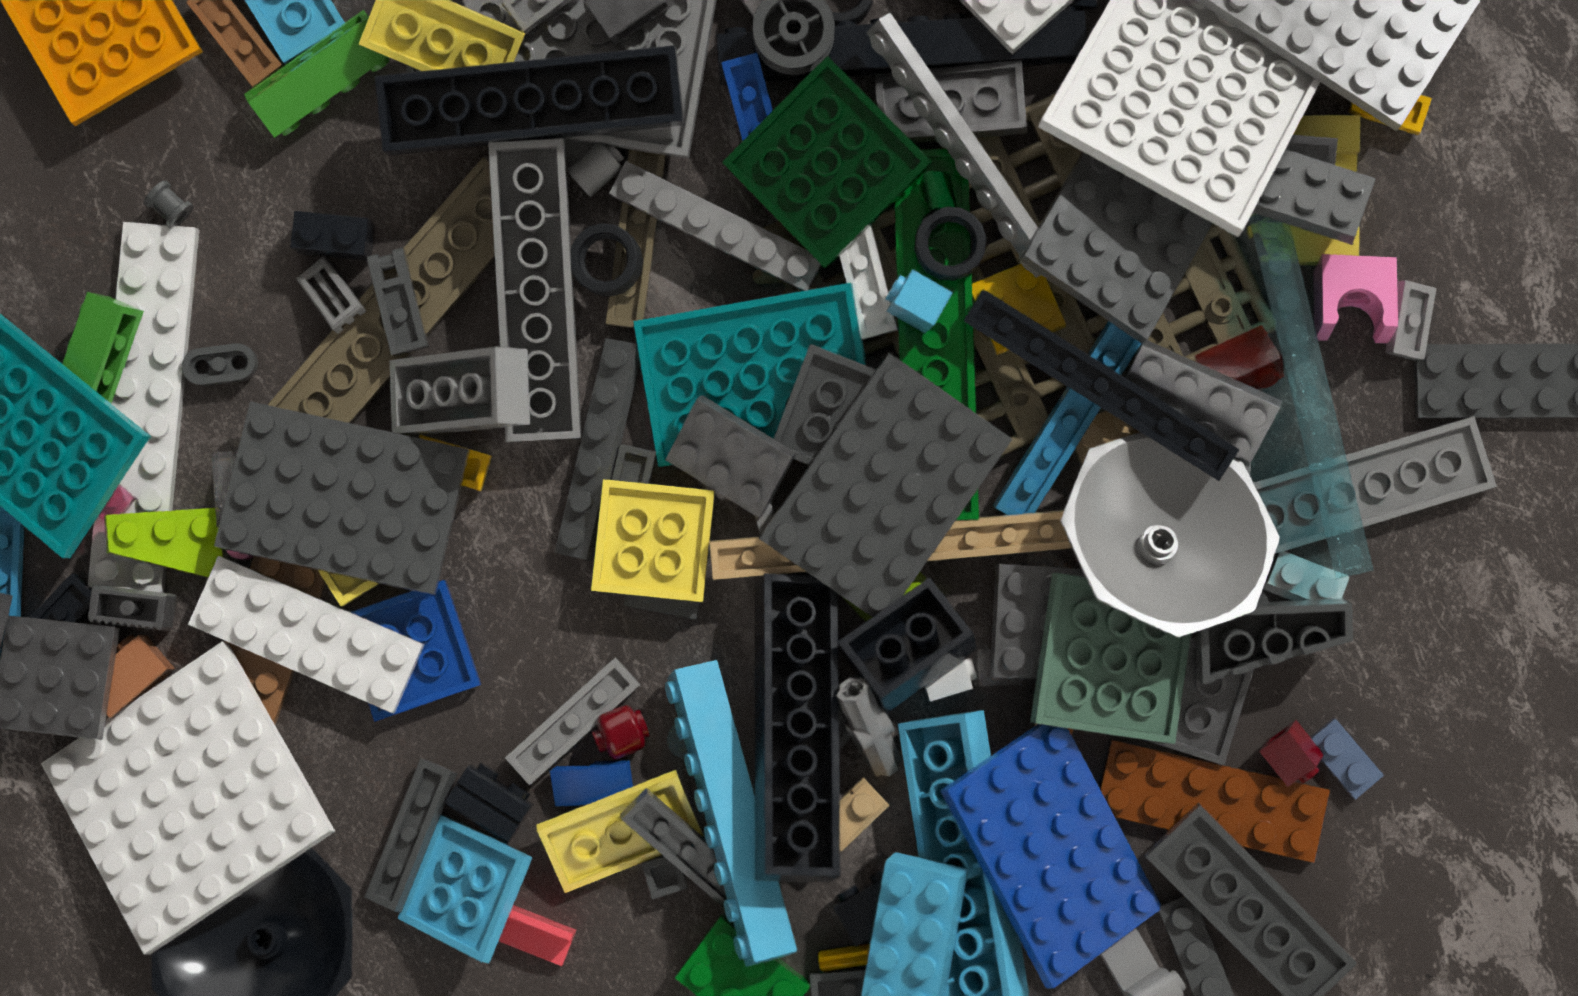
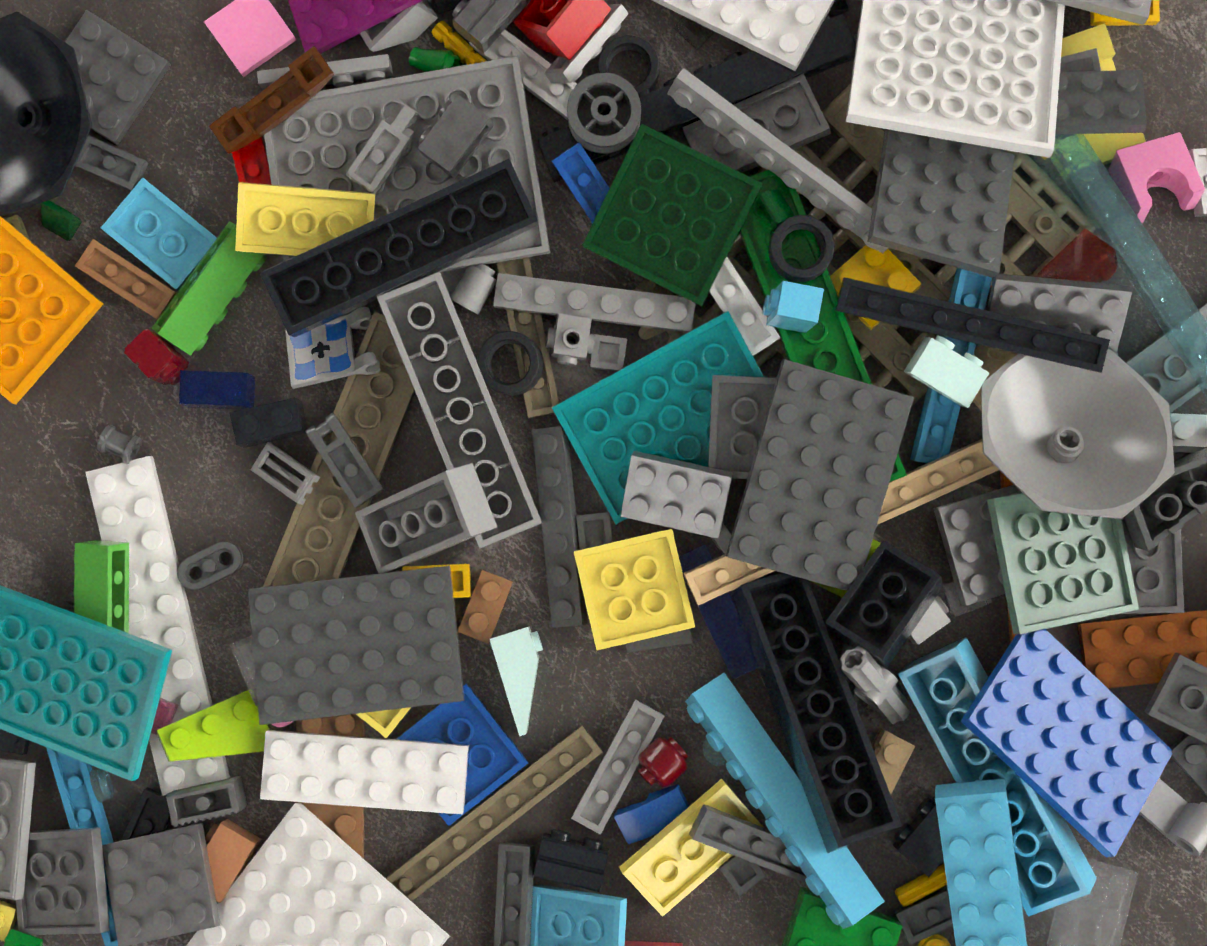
camera: 20 degrees left, 0 degrees up
none -> clear light blue tile [90,768,114,803]
none -> dark red brick [124,329,189,385]
none -> clear blue brick [179,370,255,409]
none -> light grey flag [285,307,380,389]
none -> dark tan plate [386,725,603,902]
none -> medium nougat plate [458,570,513,644]
none -> light aqua slope [490,626,543,736]
none -> light grey brick [545,313,595,366]
none -> light grey plate [590,334,627,372]
none -> clear blue plate [679,545,759,680]
none -> light aqua brick [904,335,989,408]

